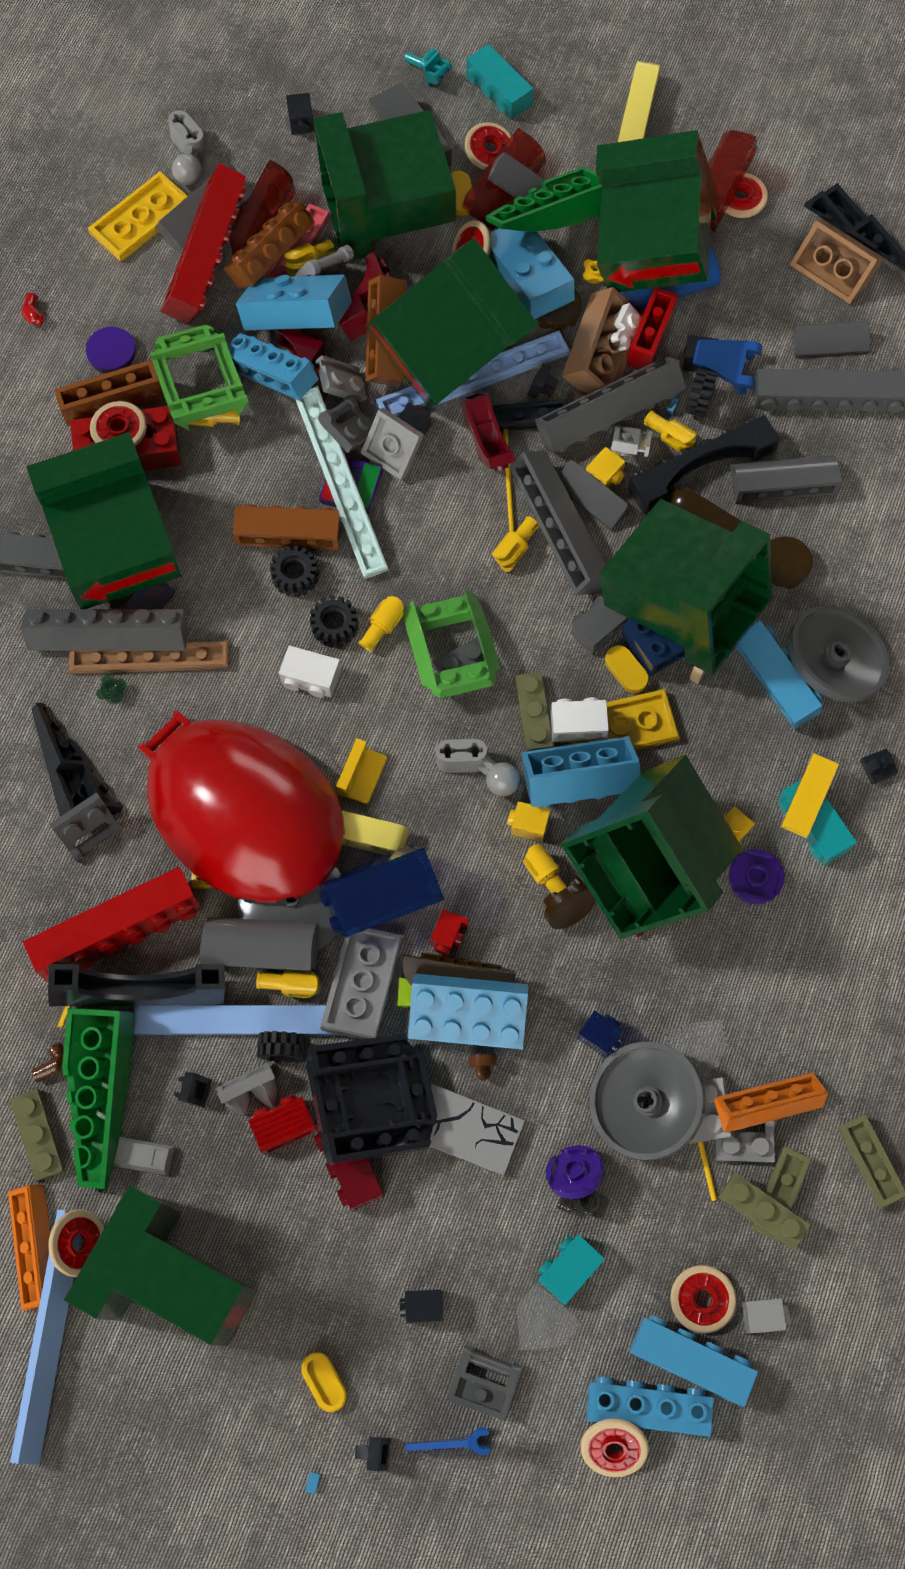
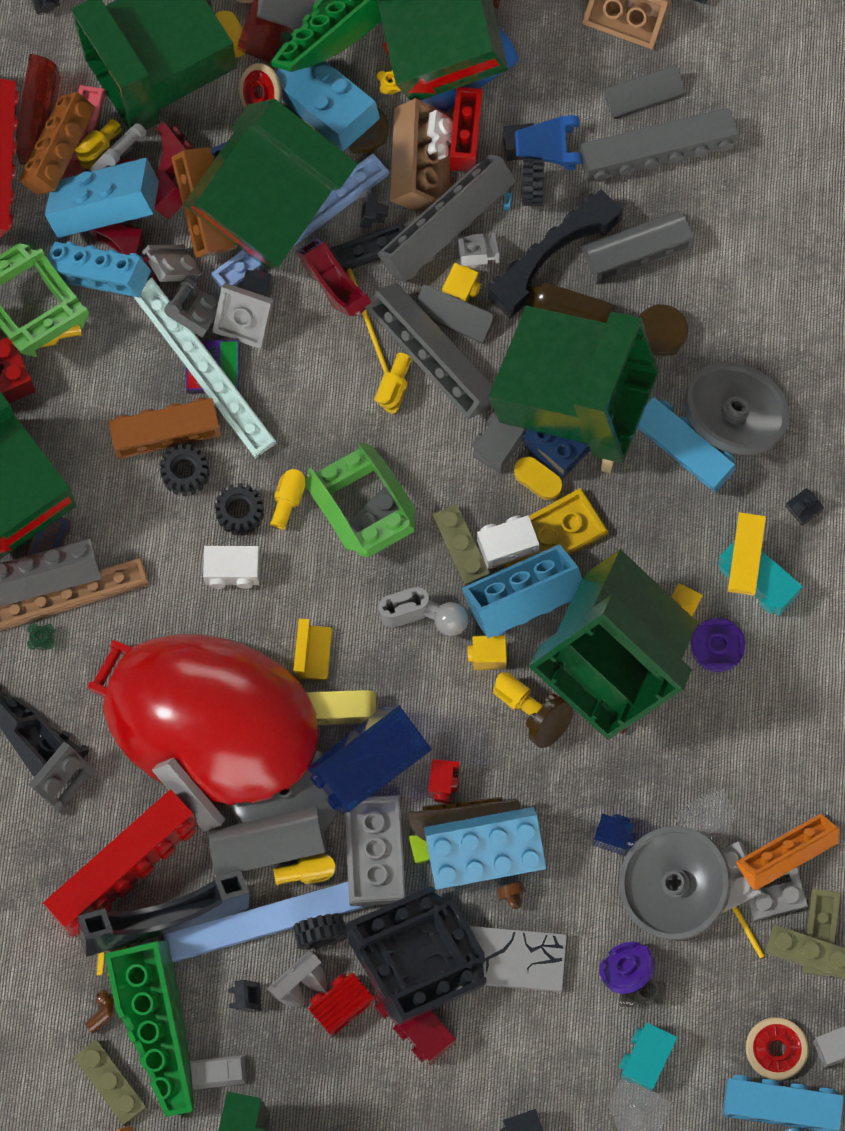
camera: 15 degrees left, 0 degrees up
yellow arm [644,411,697,452] -> none
none -> light grey tile [152,758,225,832]

